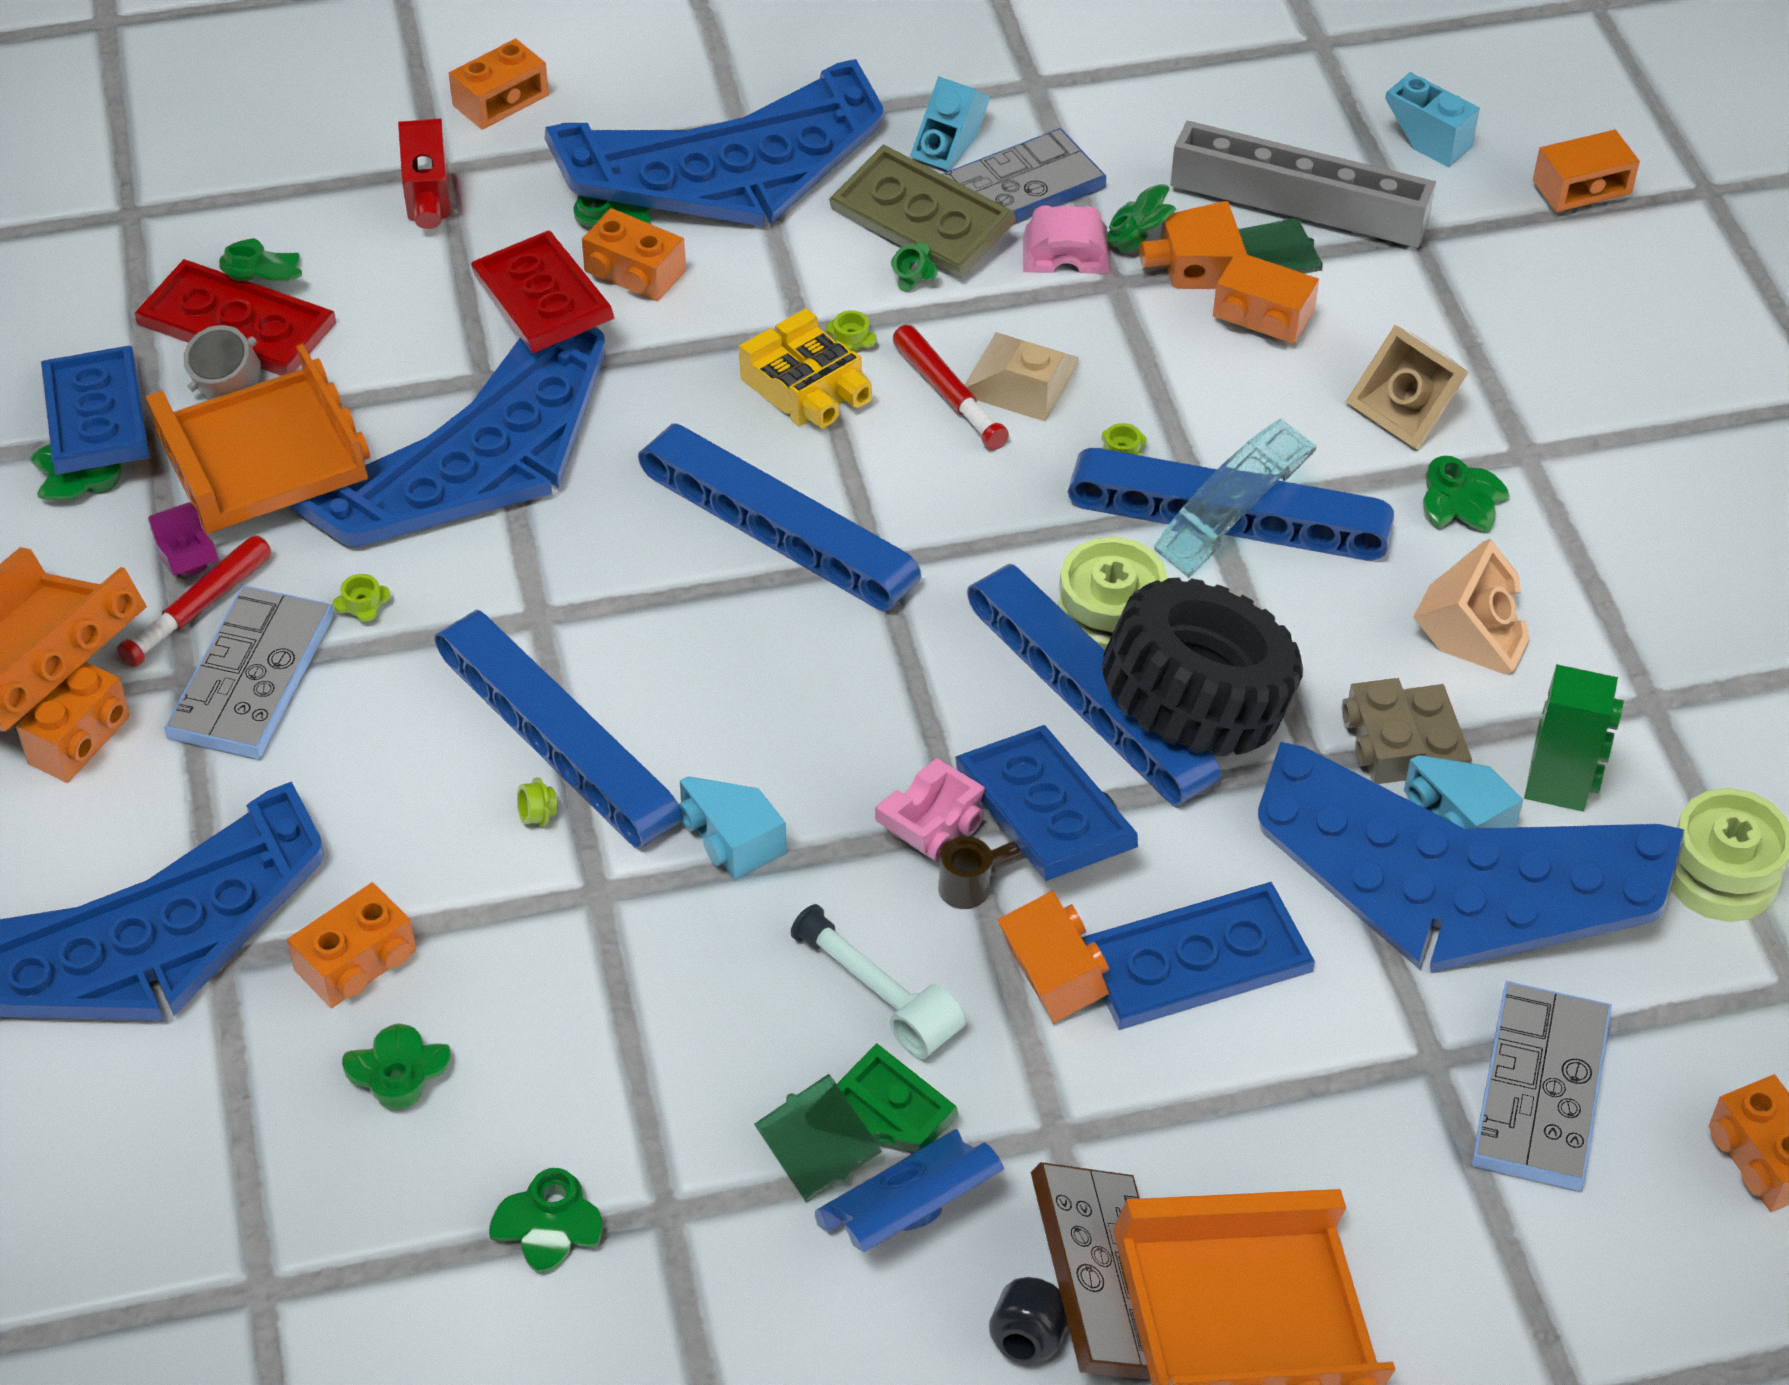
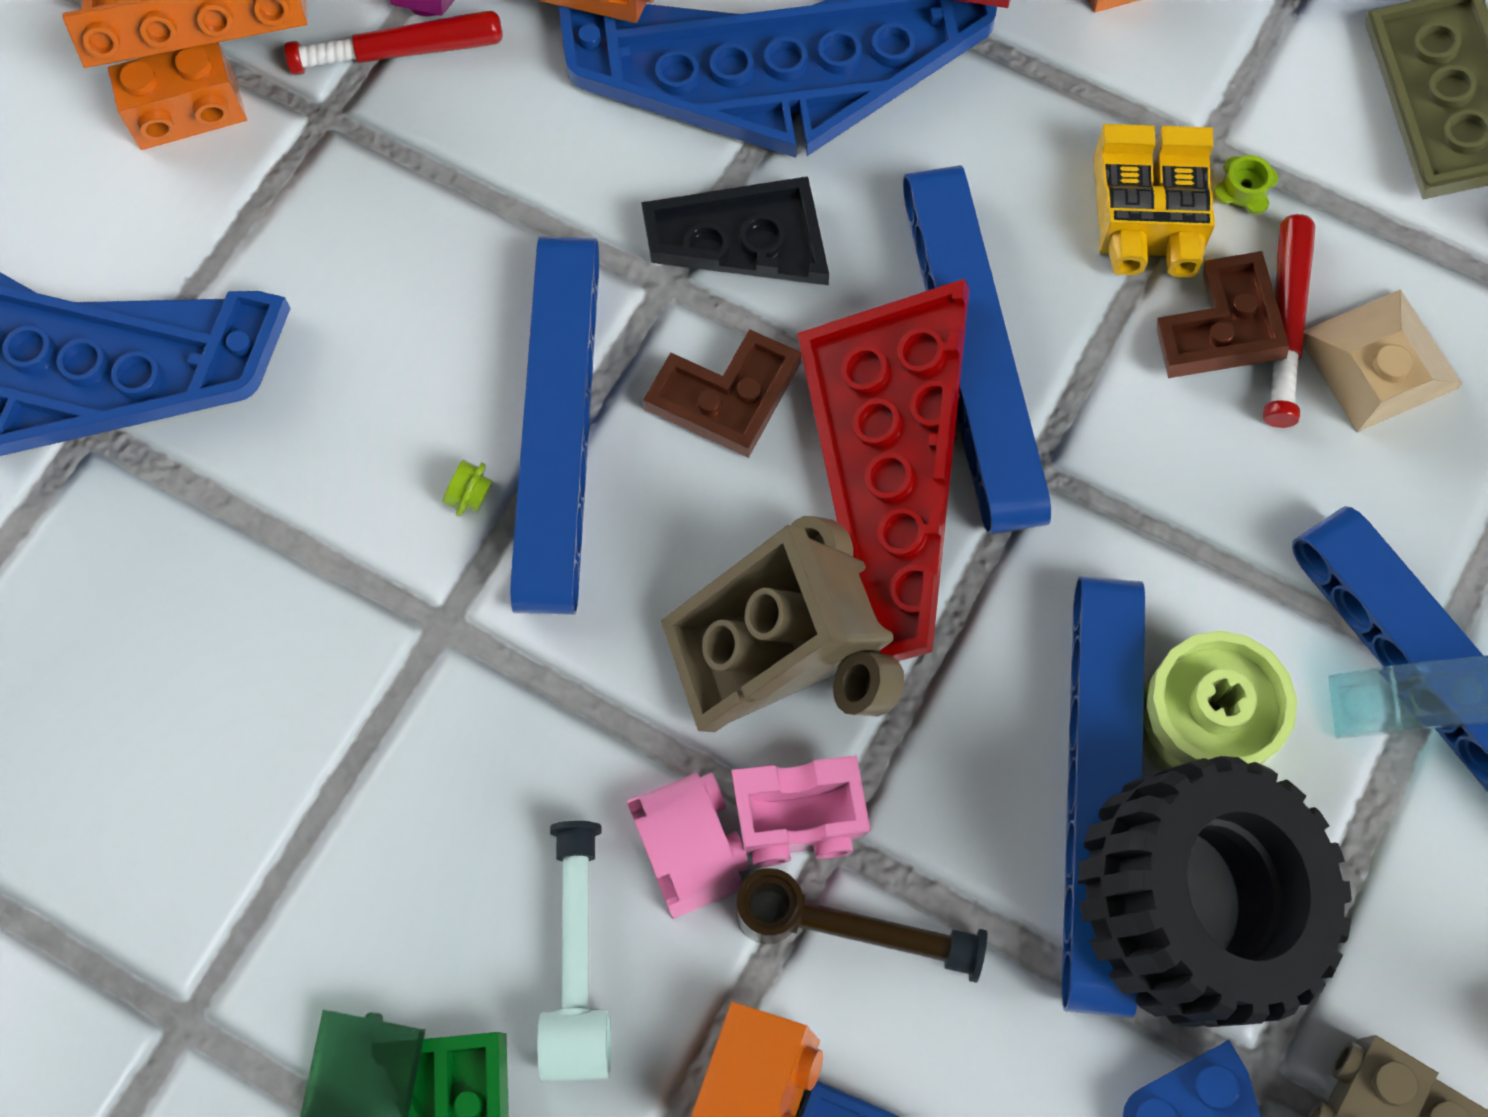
camera: 45 degrees right, 20 degrees up
light grey tile [164,585,334,760] -> none
orange brick [286,882,416,1008] -> none
lime plate [333,574,391,622] -> none
green plate [342,1023,451,1110] -> none
green plate [489,1168,603,1274] -> none
medium azure slope [679,776,787,880] -> none
green plate [891,242,938,292] -> none
blue tile [955,725,1138,882] -> none
lime plate [1101,423,1147,456] -> none
none -> bright pink cylinder [626,772,751,919]
none -> black wing [641,176,829,285]
none -> copper plate [643,329,802,458]
none -> dark tan piece [661,516,905,732]
none -> red wing [797,279,970,661]
none -> copper plate [1157,251,1289,378]

